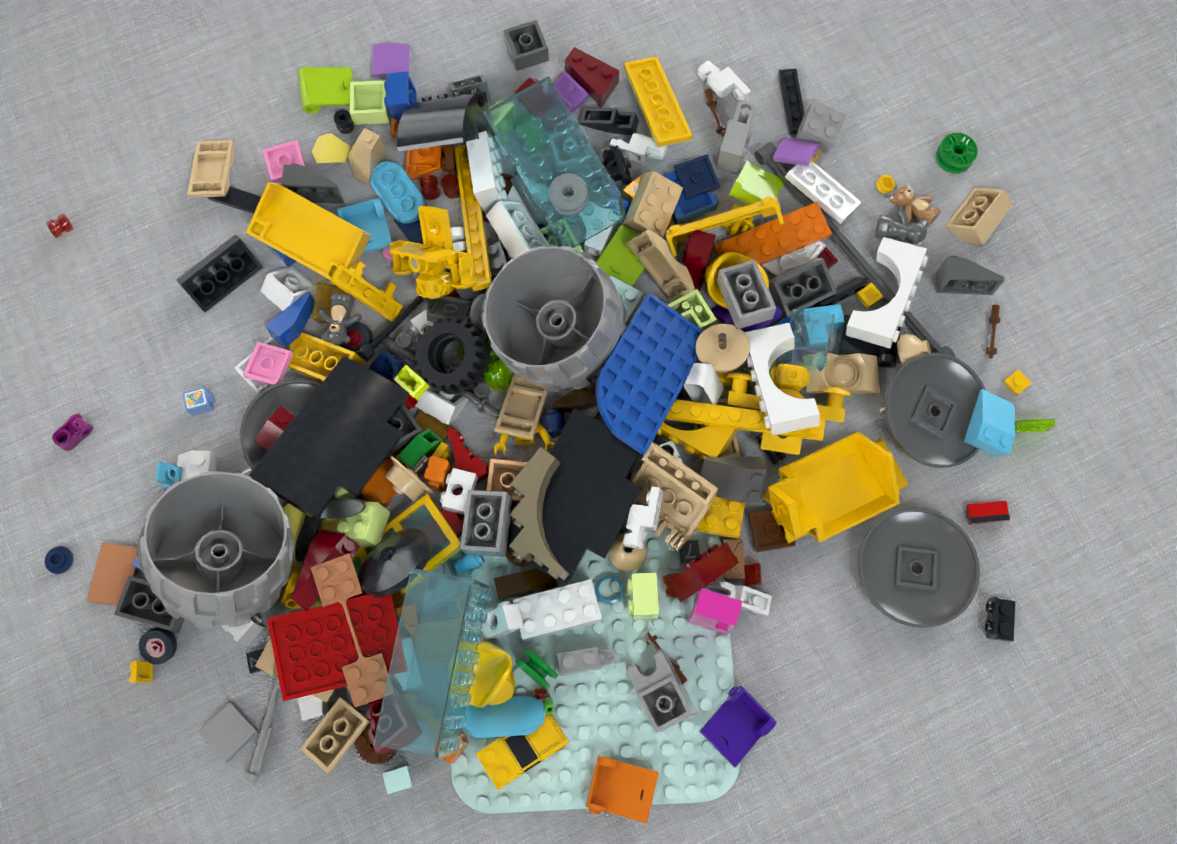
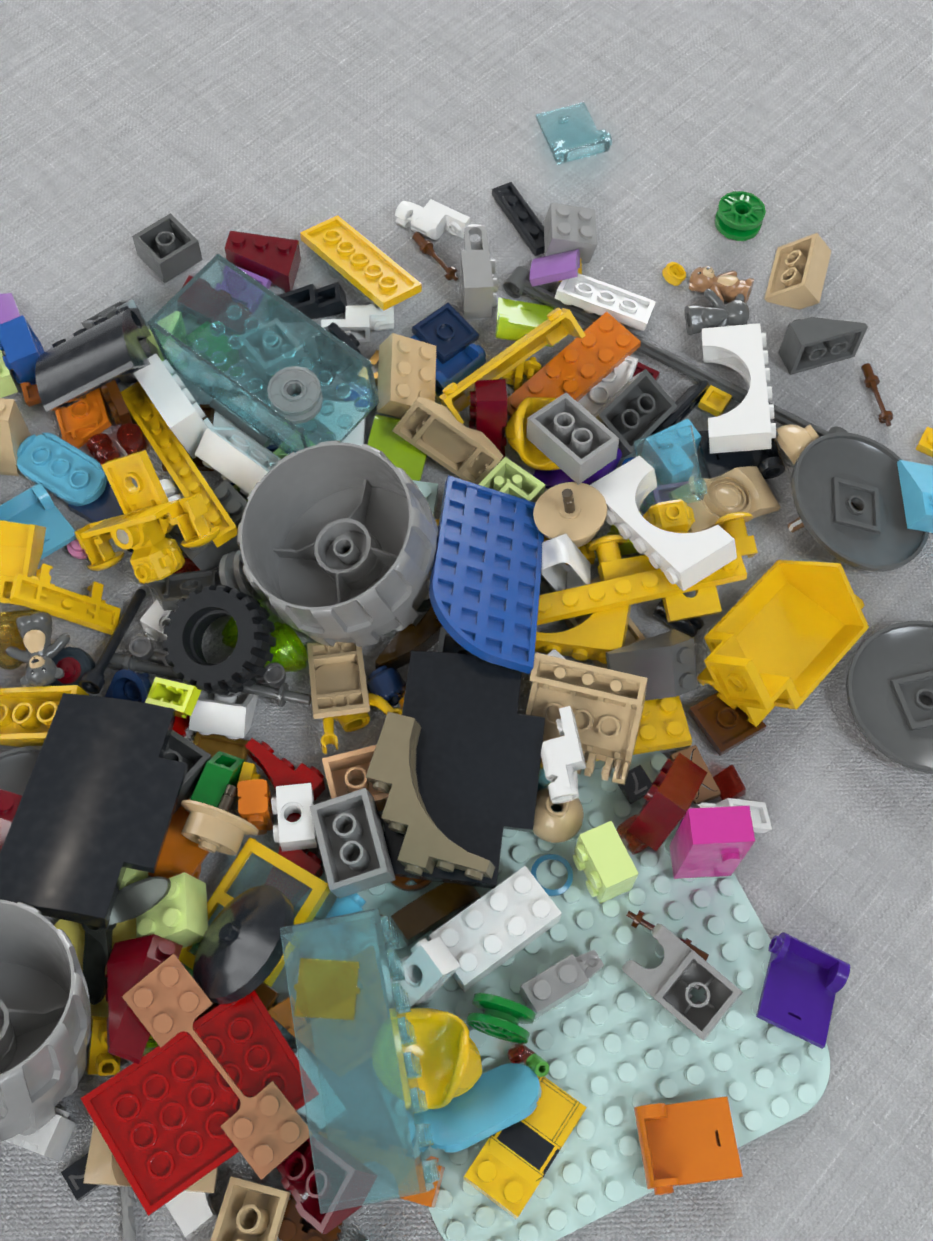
camera: 25 degrees left, 10 degrees down
none -> clear yellow piece [294,958,361,1020]
none -> clear light blue door [536,102,612,165]

